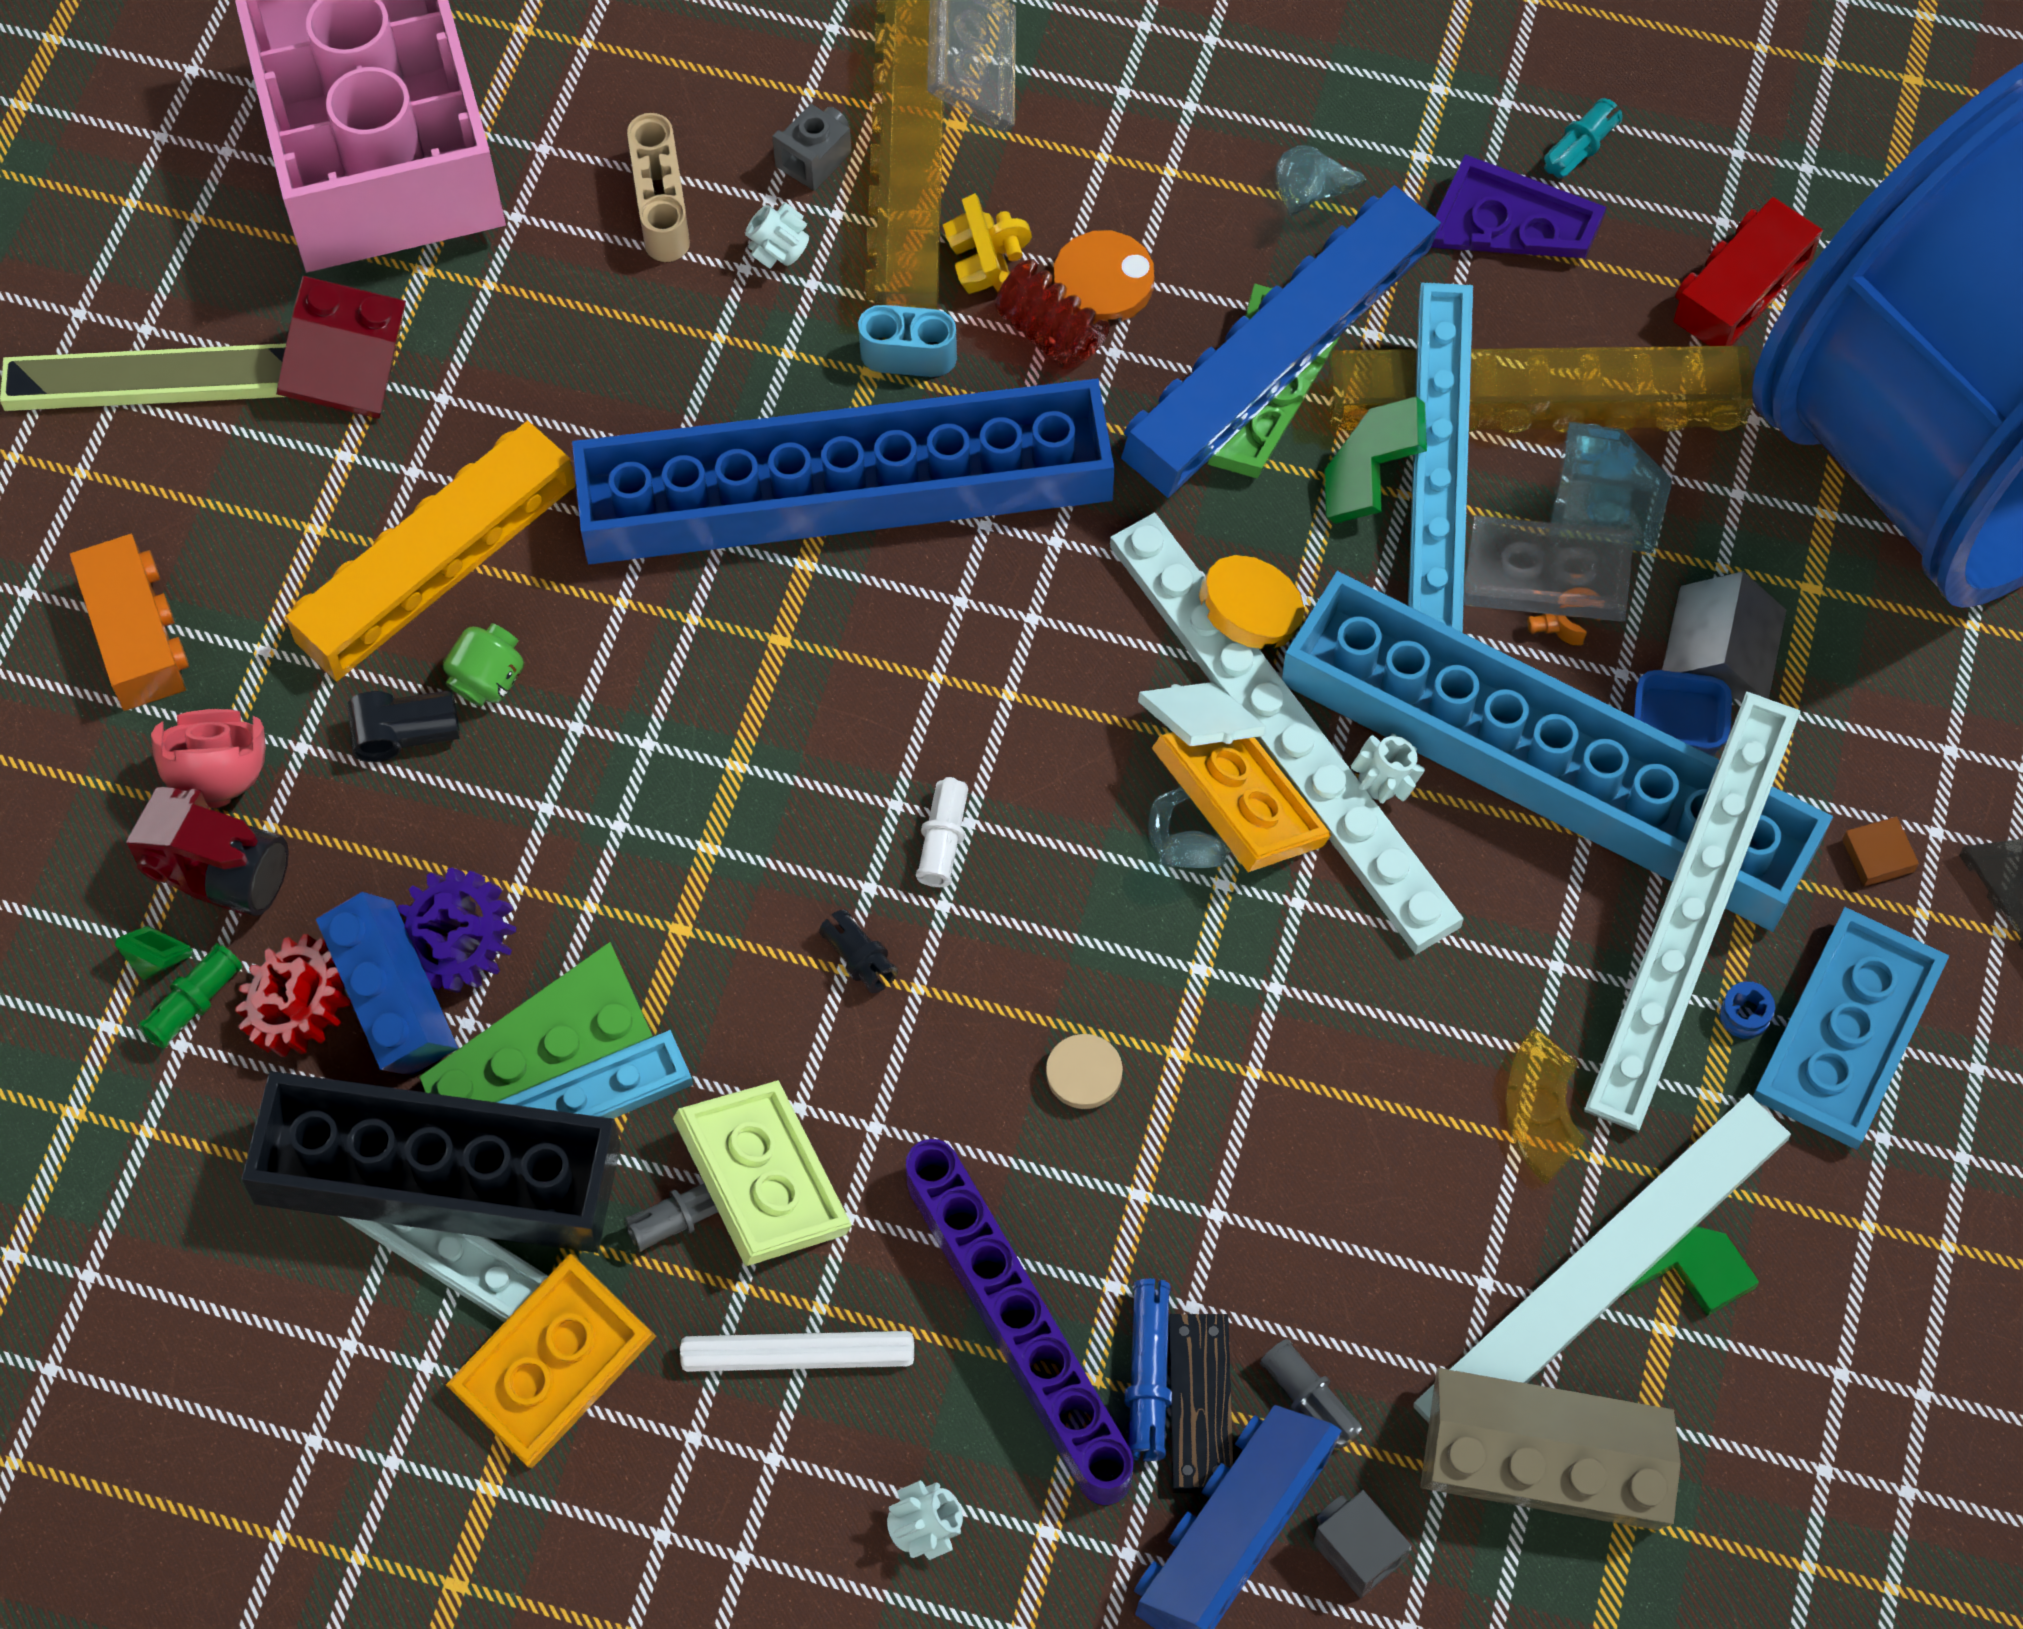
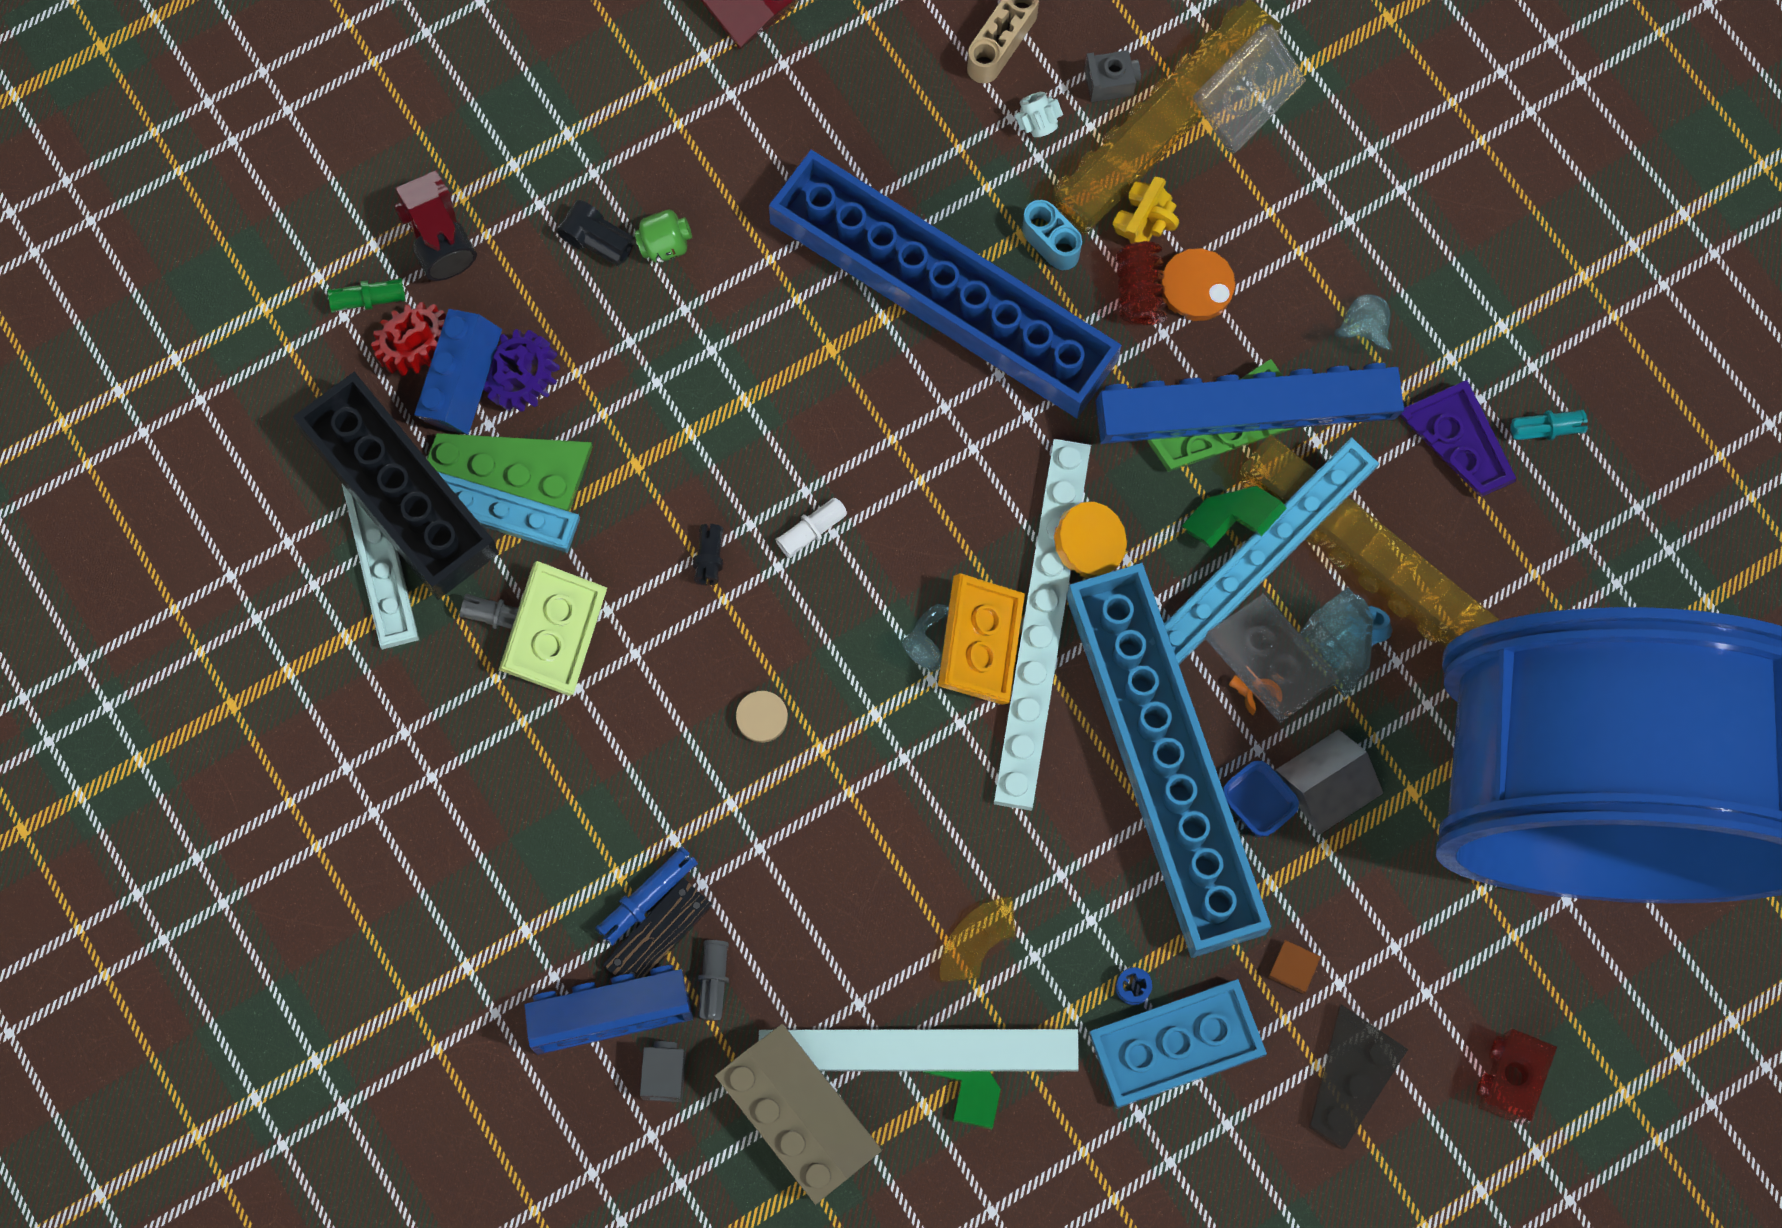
camera: 40 degrees right, 10 degrees up
orange brick [70,533,189,711] -> none
green slope [115,926,193,981] -> none
coral cylinder [151,709,266,808] -> none
light orange brick [285,420,576,682] -> none
light orange tile [446,1254,656,1468] -> none
white axle [680,1331,914,1372] -> none
light aqua gear [887,1480,963,1560] -> none
dark purple beam [906,1139,1134,1505] -> none
light aqua piece [1138,682,1266,746] -> none
light aqua gear [1351,733,1425,803] -> none
light aqua tile [1584,691,1800,1133] -> none
red brick [1673,197,1823,355] -> none

